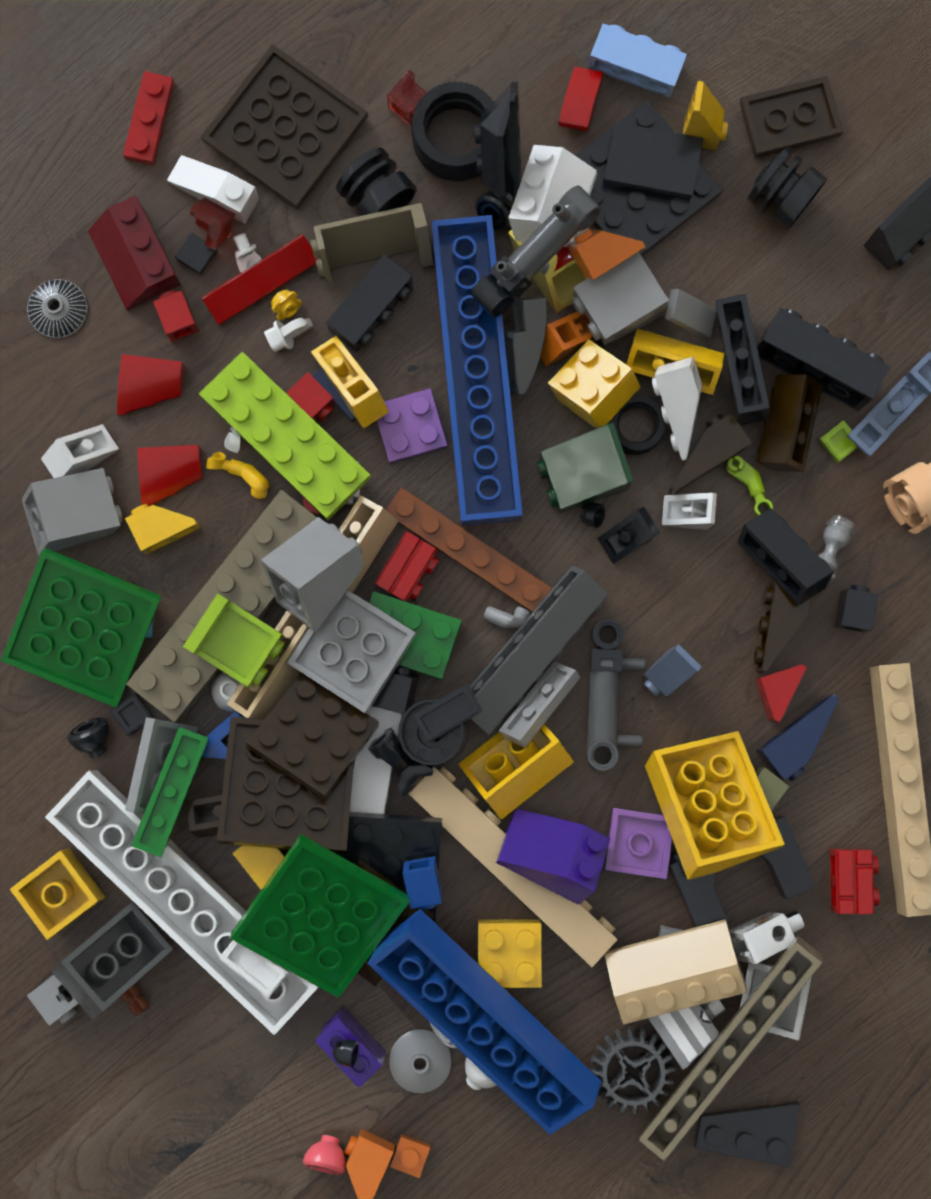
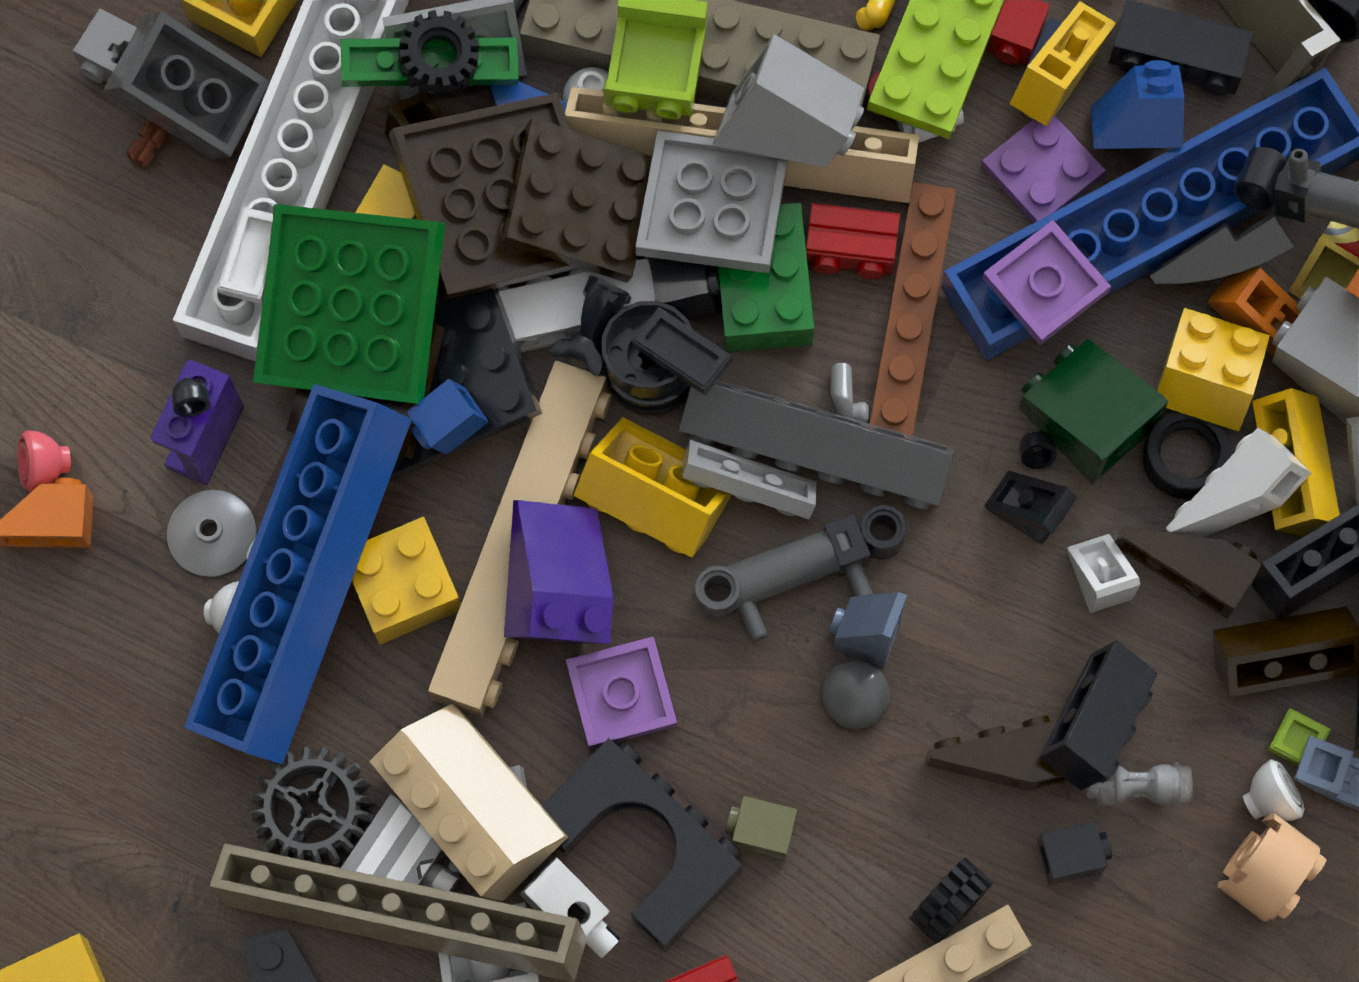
camera: 70 degrees right, 10 degrees down
orange plate [390,1134,431,1178] -> none
yellow slope [645,731,785,880] -> none
lime arm [726,456,773,516] -> none
red slope [755,664,807,723] -> none
dark blue slope [756,694,839,781] -> none
none -> black tyre [398,10,480,98]
none -> dark grey hair [821,659,890,730]
none -> black tyre [909,857,994,944]
none -> medium lavender plate [982,220,1111,345]
none -> blue slope [1090,60,1184,149]
none -> white brick [1243,760,1305,822]

